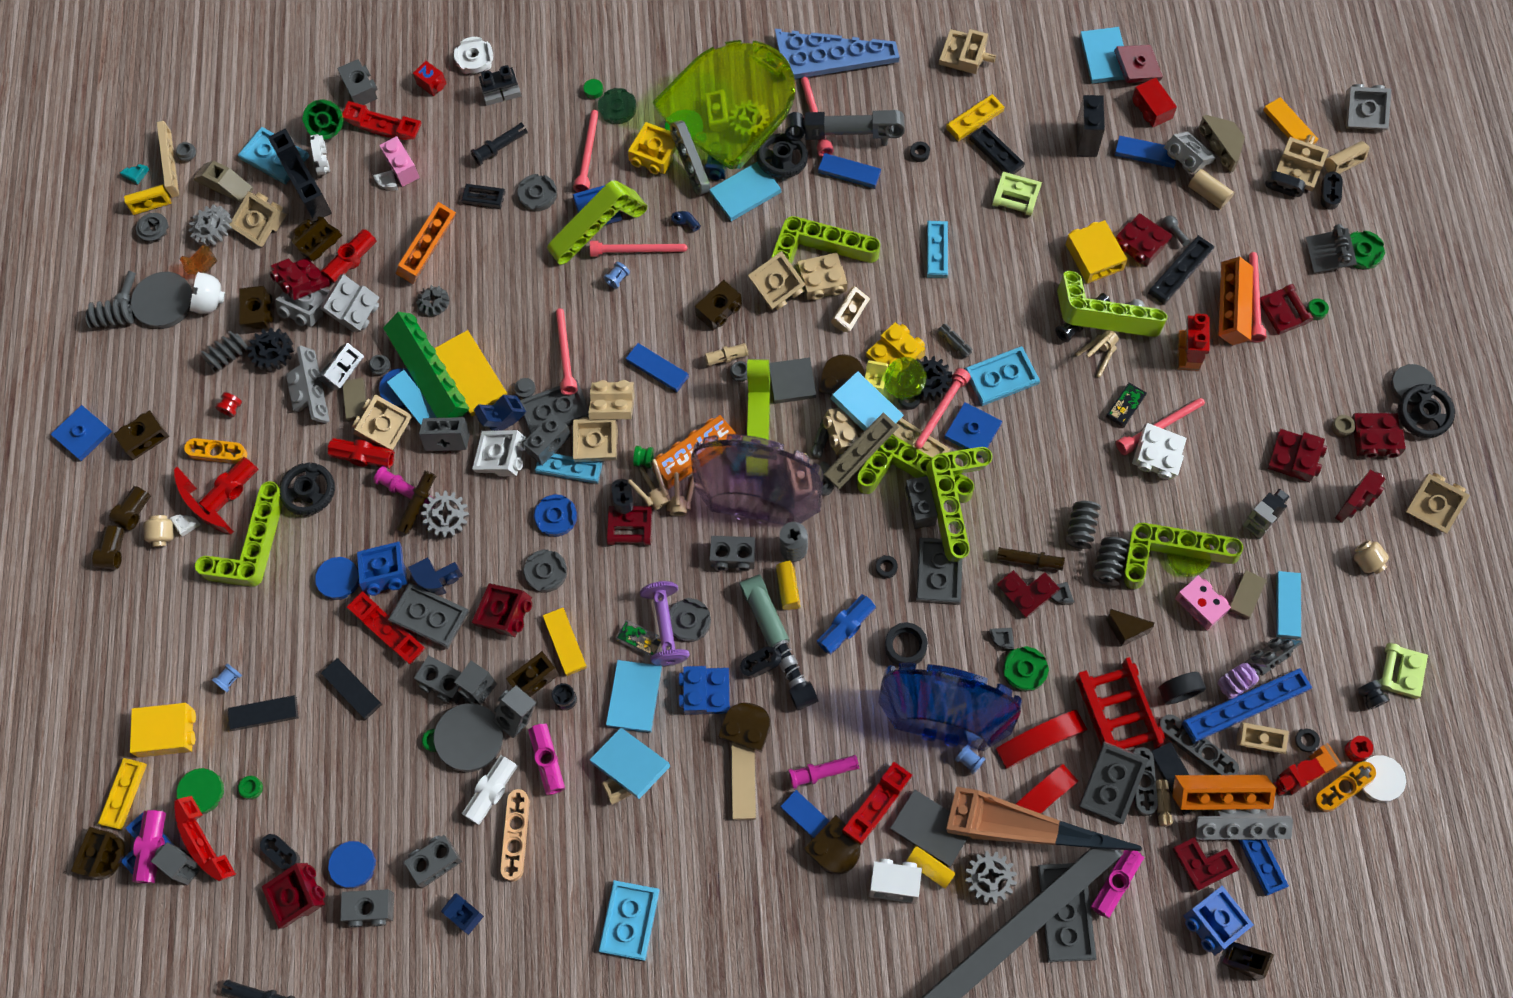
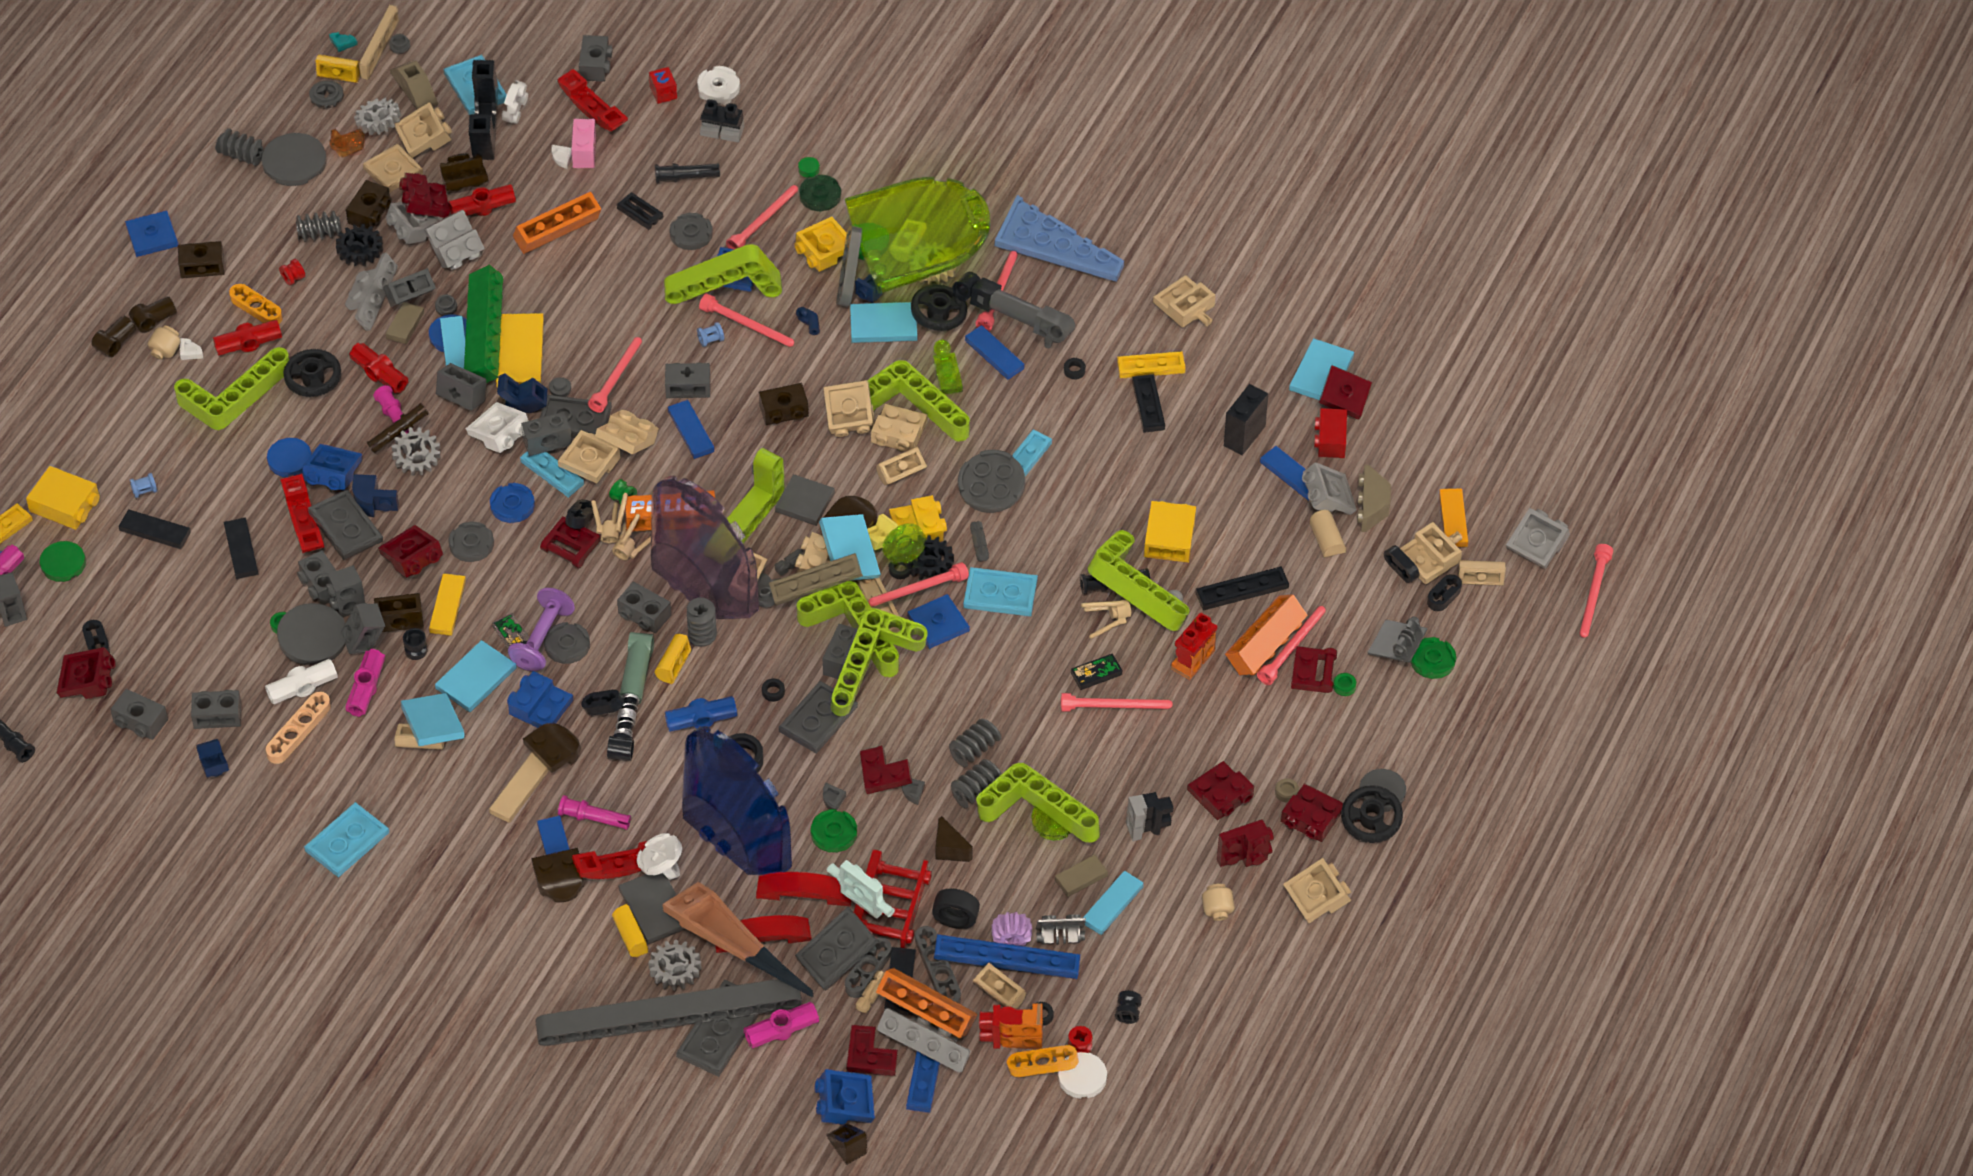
camera: 25 degrees right, 15 degrees down
dark grey bar [114,271,136,305] -> none
red slope [174,466,234,535] -> none
red slope [174,796,236,881] -> none
white cylinder [190,272,225,314] -> none
green tile [238,776,263,800] -> none
green cylinder [302,99,344,140] -> none
blue tile [328,841,376,888] -> none
tan plate [352,394,413,450] -> none
dark grey gear [416,285,449,316] -> none
tan pin [705,343,748,366] -> none
white brick [869,859,922,904] -> none
medium blue bush [955,744,986,775] -> none
yellowish green plate [992,172,1042,216] -> none
dark brown pin [997,547,1065,571] -> none
dark red plate [1116,213,1173,267] -> none
white plate [1132,423,1187,480] -> none
dark grey bar [1161,215,1190,246] -> none
bright pink brick [1175,575,1231,631] -> none
yellowish green plate [1379,643,1428,699] -> none
none -> tan tile [363,144,423,192]
none -> white tile [637,833,682,880]
none -> dark grey brick [665,363,711,398]
none -> light aqua plate [827,860,895,919]
none -> clear neon green plate [933,340,963,394]
none -> dark grey tile [958,450,1026,513]
none -> coral piece [1580,544,1614,638]

